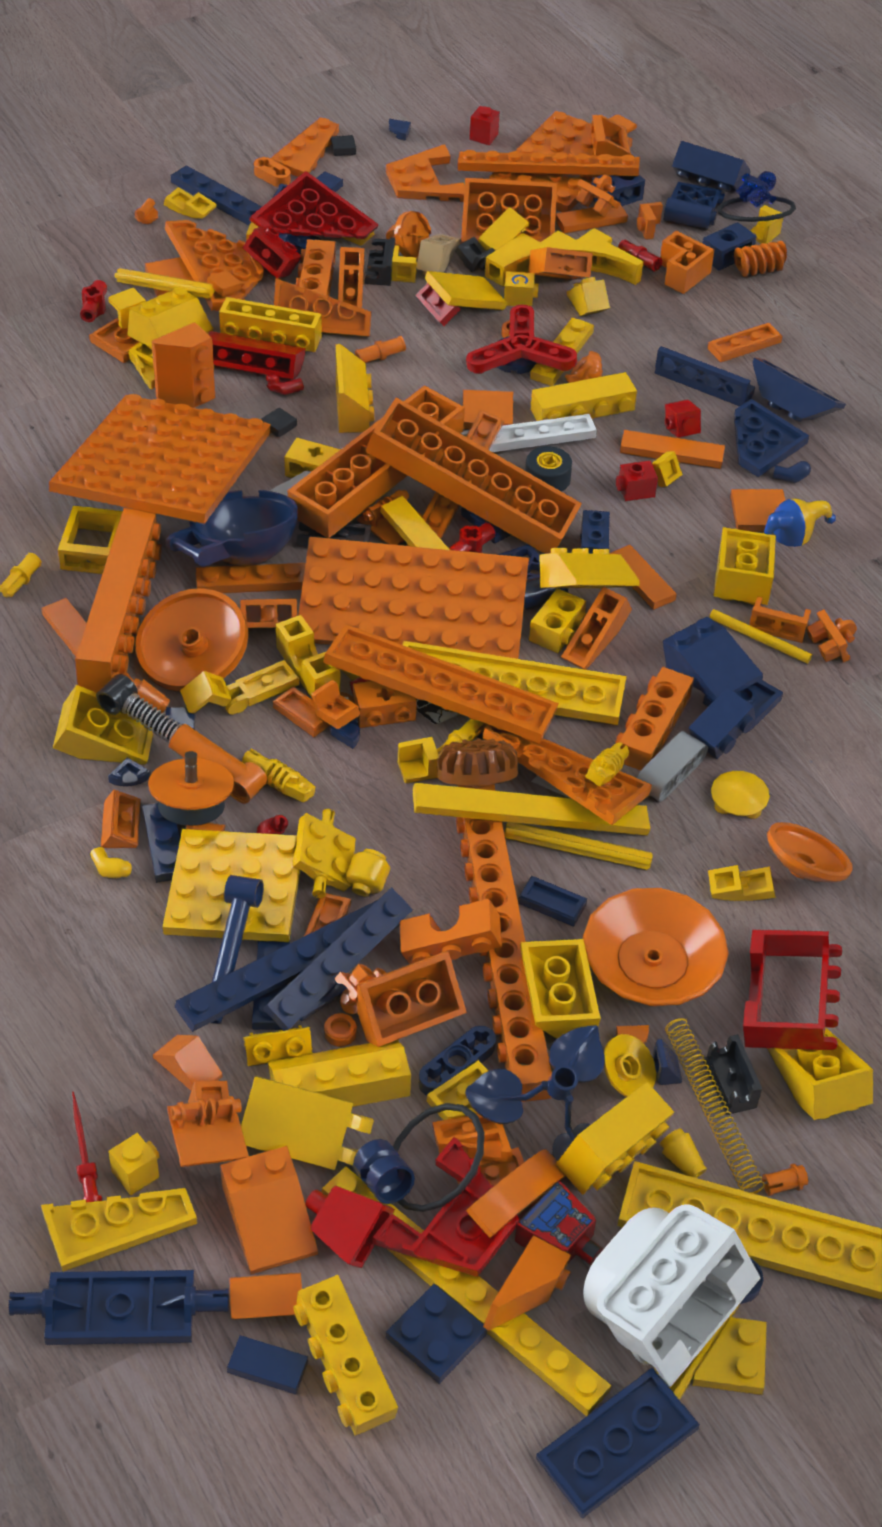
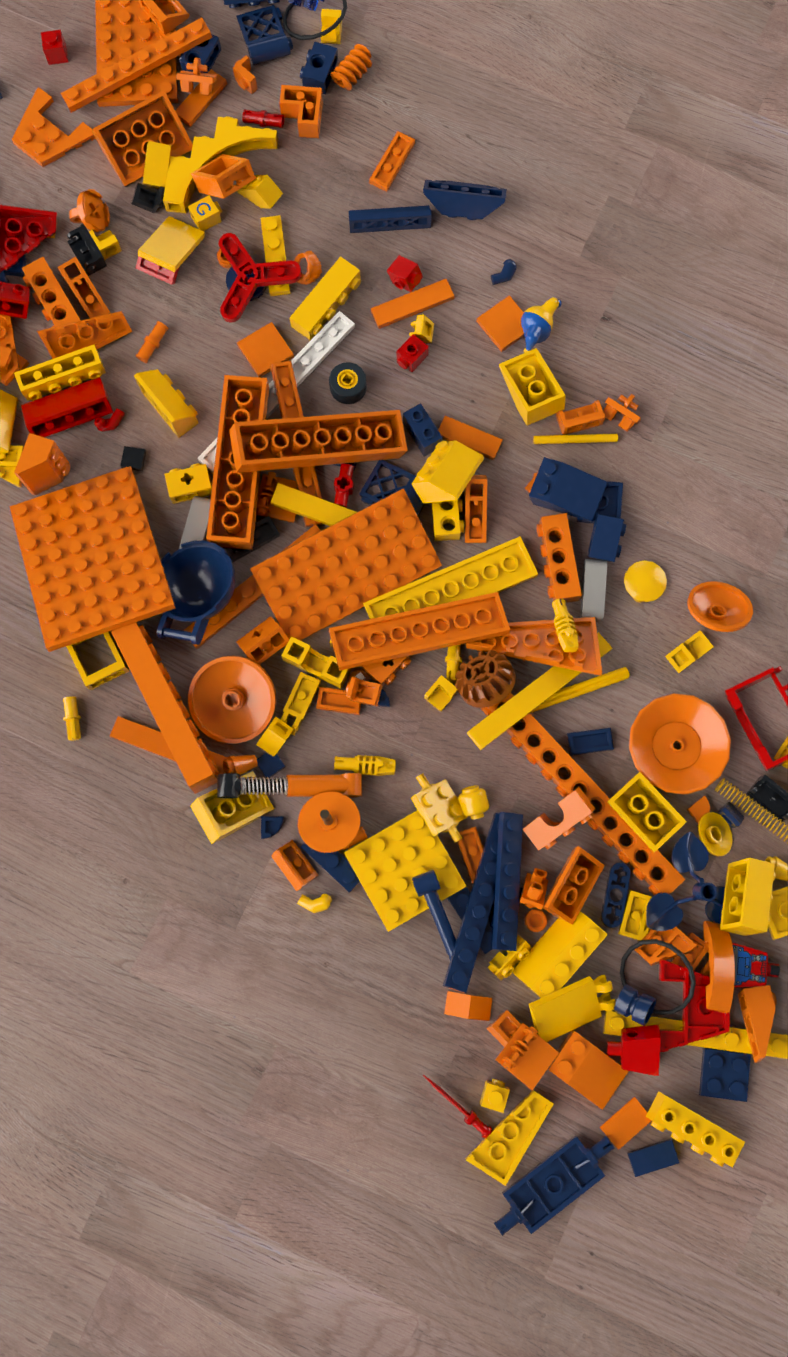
camera: 30 degrees left, 30 degrees up
red arm [256,815,288,835] -> none
tan slope [416,234,461,275] -> none
dark blue plate [734,399,809,477] -> none

